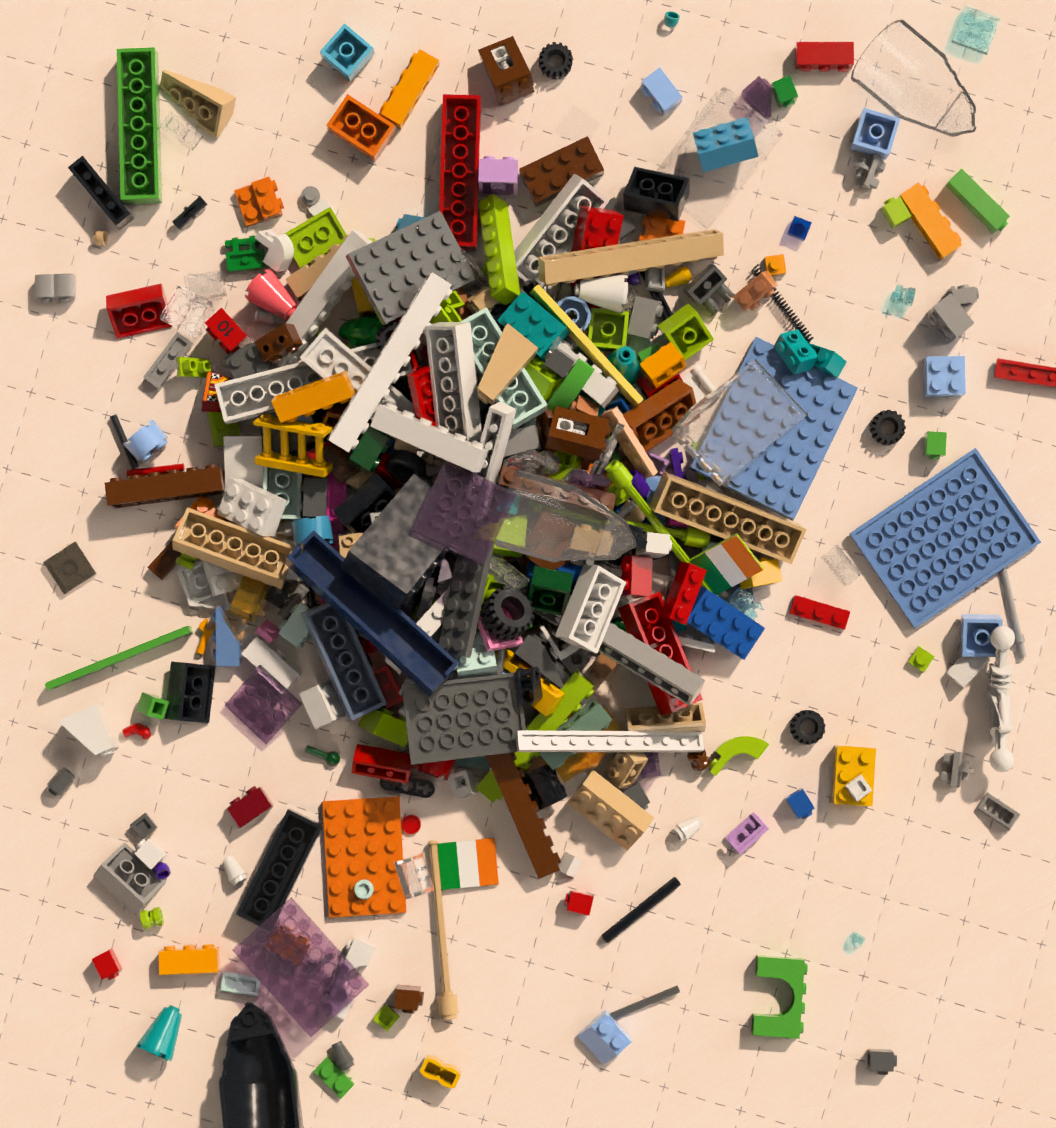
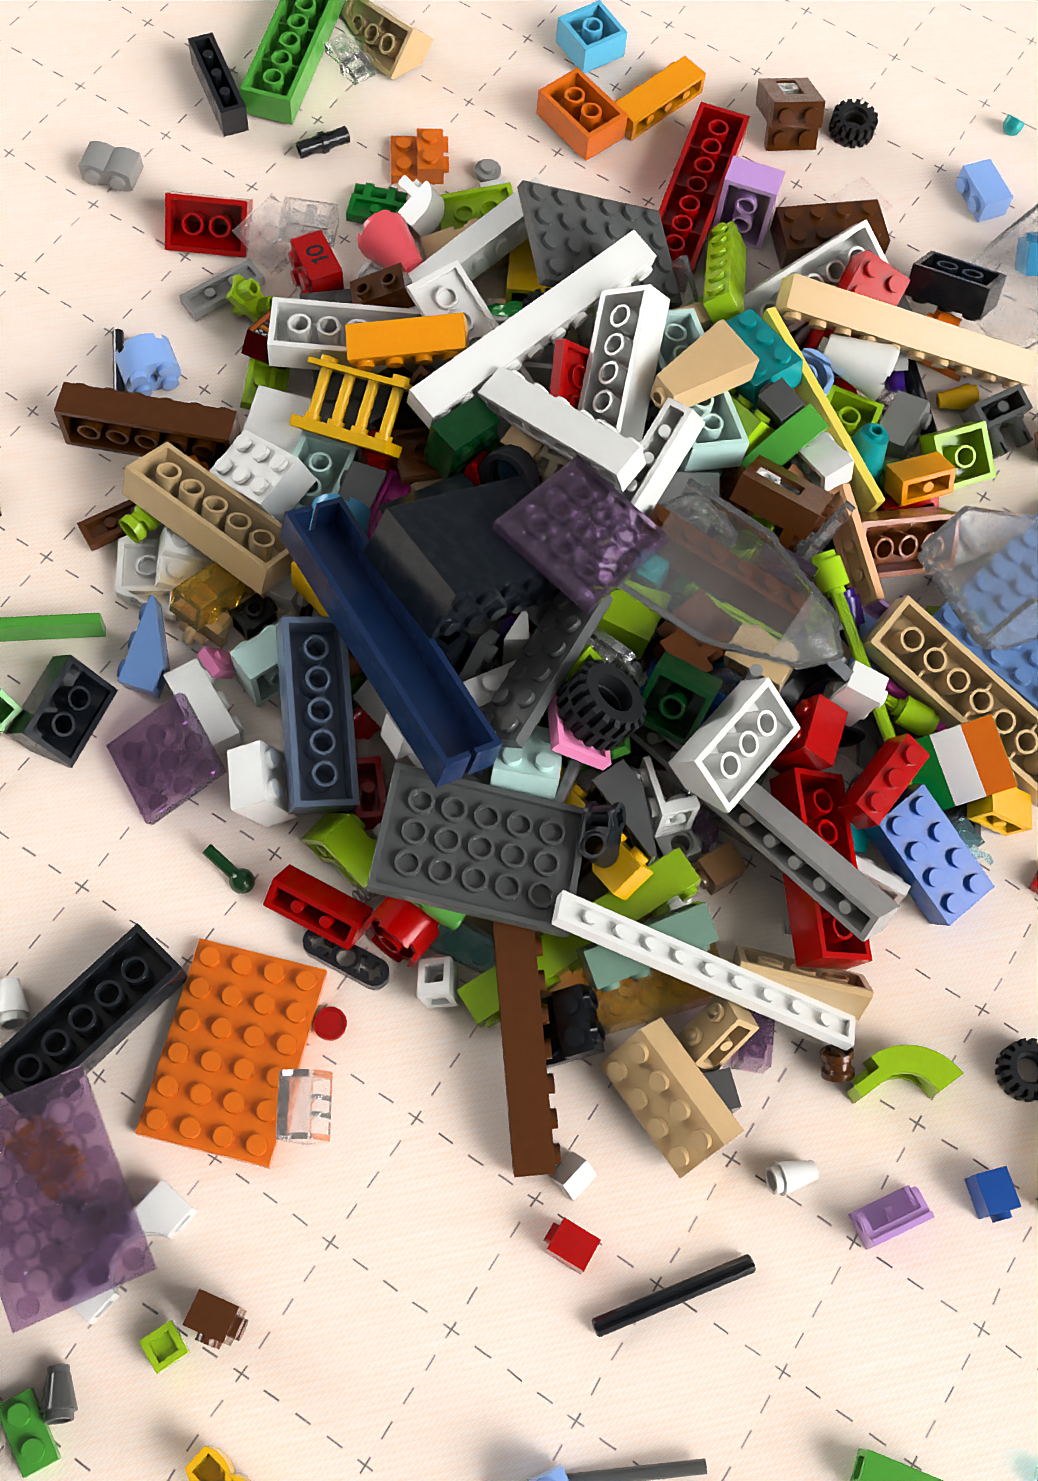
camera: 10 degrees right, 20 degrees down
tan hinge [92,230,108,245] -> none
light orange bar [196,618,216,655] -> none
dark red brick [227,786,274,828] -> none
light aqua tile [354,879,374,899] -> none
flag [427,838,499,1020] -> none
light grey tile [645,267,665,293] -> none

